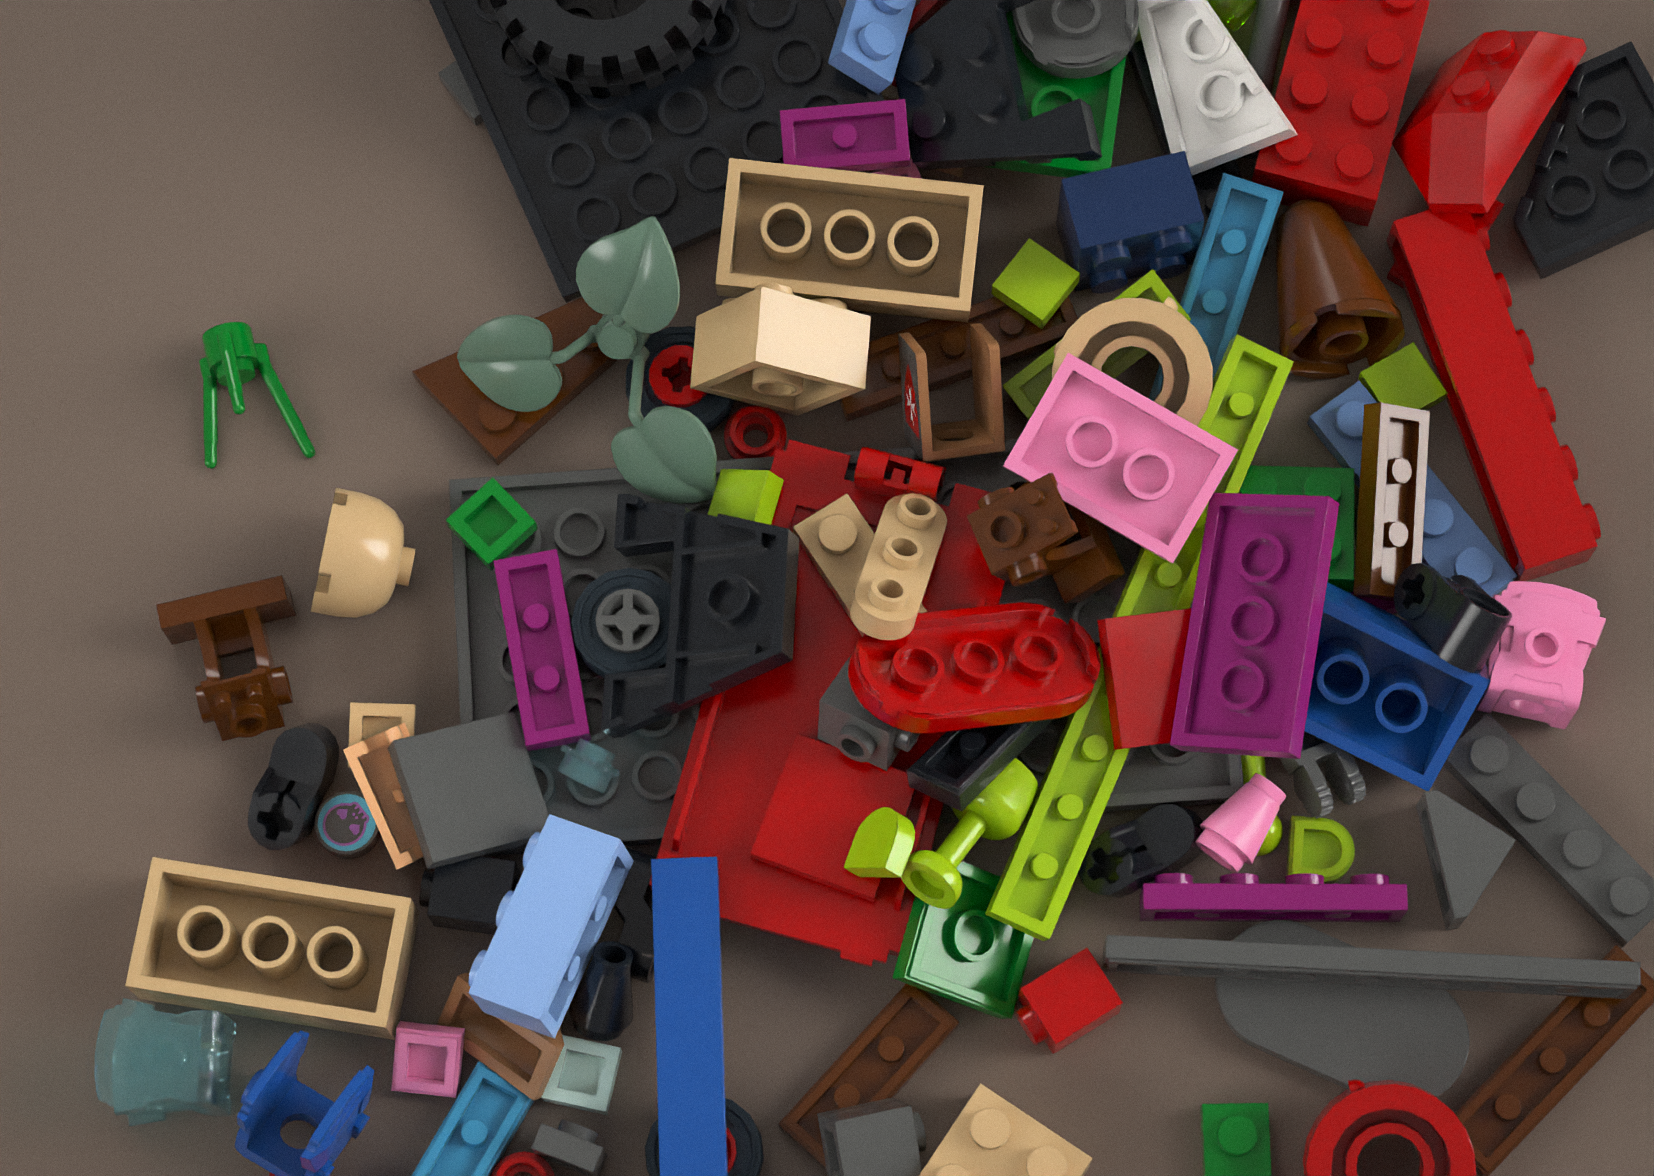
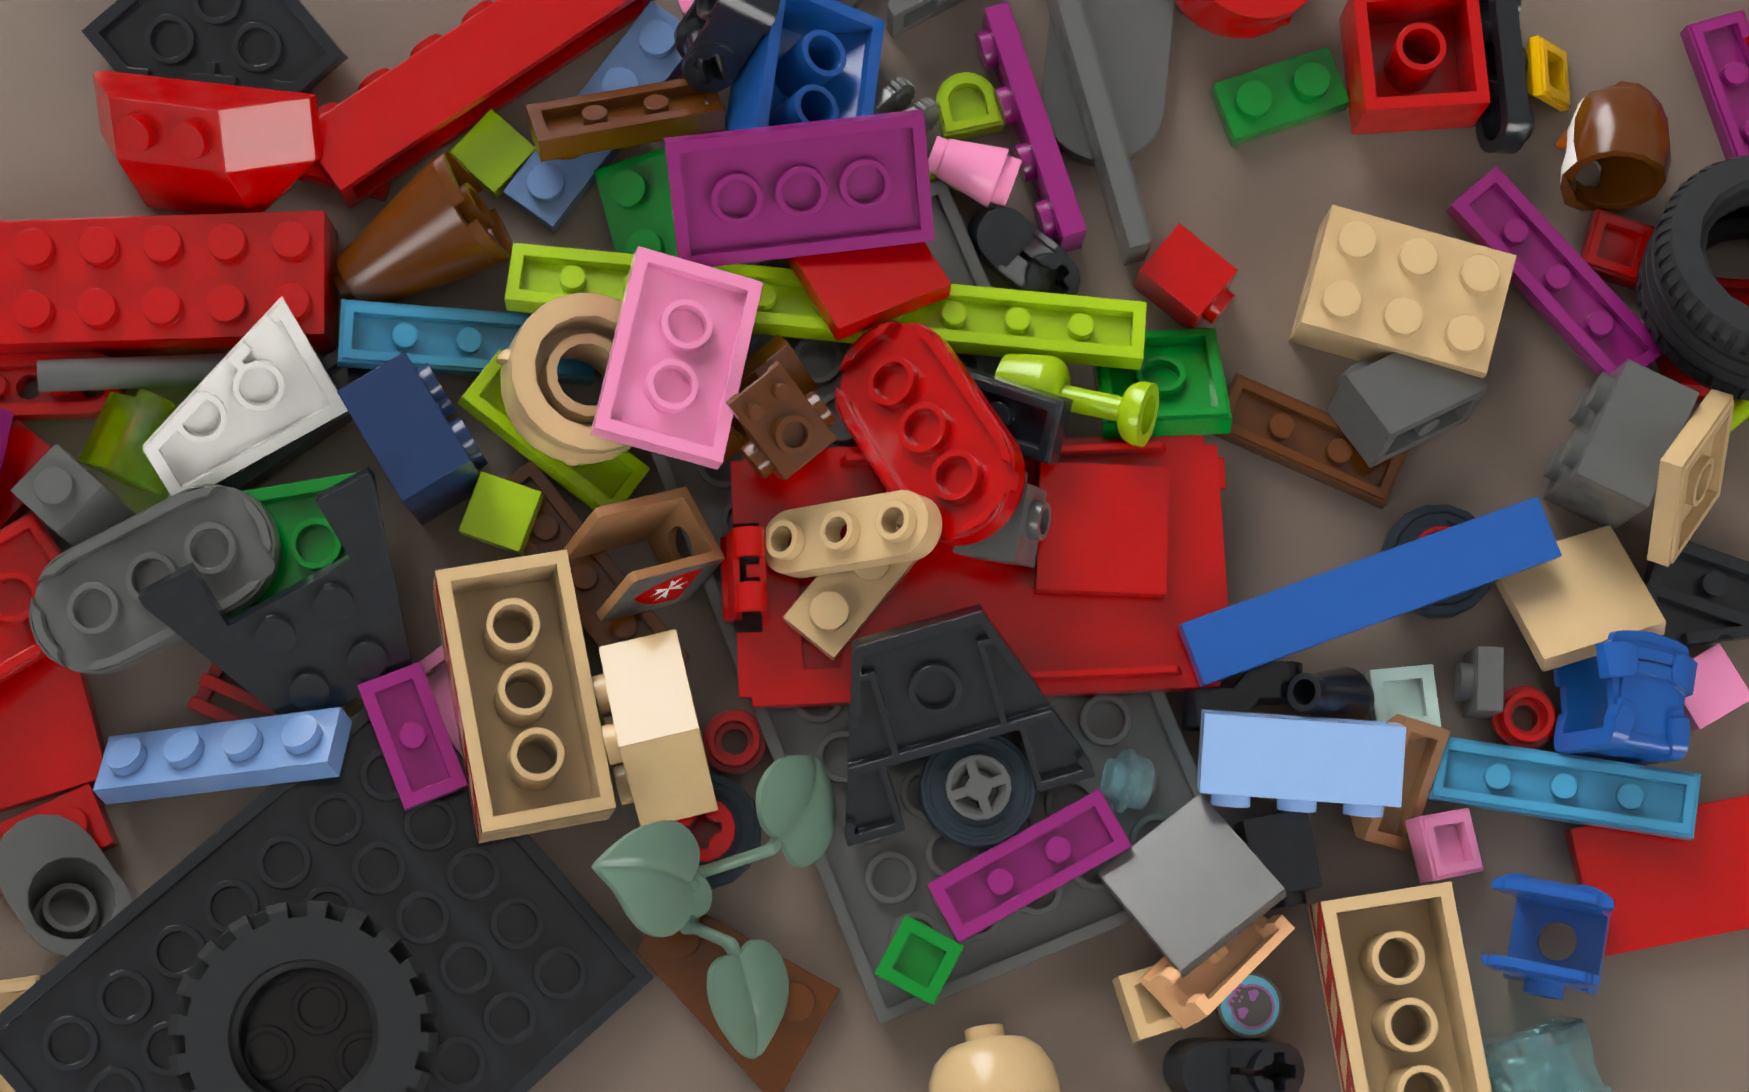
camera: 115 degrees left, 5 degrees up
lime tile [708,469,784,525] -> none
lime tile [843,807,915,878] -> none

